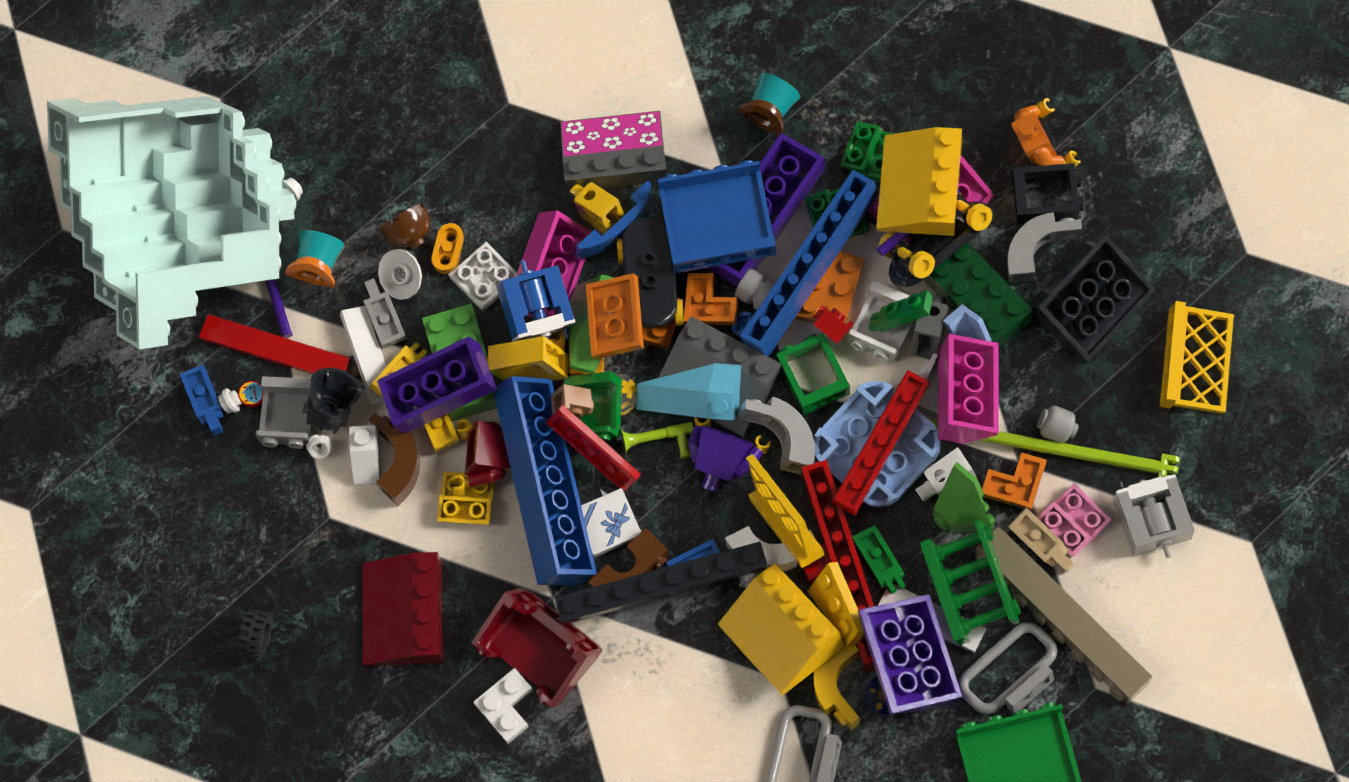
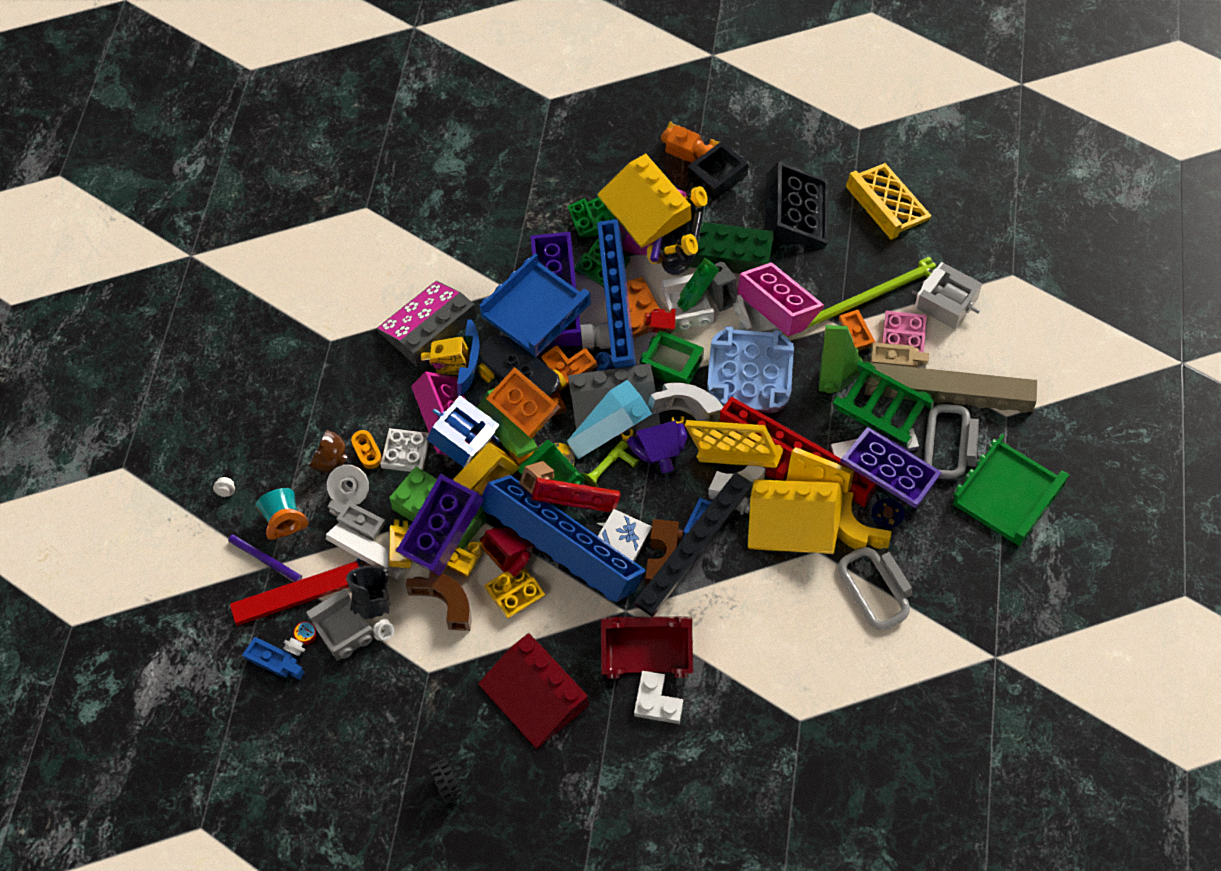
camera: 45 degrees left, 10 degrees down
light aqua panel [47,96,296,349] -> none
white slope [349,425,380,486] -> none
hat [737,73,800,136] -> none
red tile [832,370,931,515] -> none
green hinge [852,525,905,595] -> none
white torso [915,448,977,502] -> none
light blue panel [943,304,992,342] -> none
light grey arch [1007,212,1082,284] -> none
light grey head [1037,406,1078,443] -> none

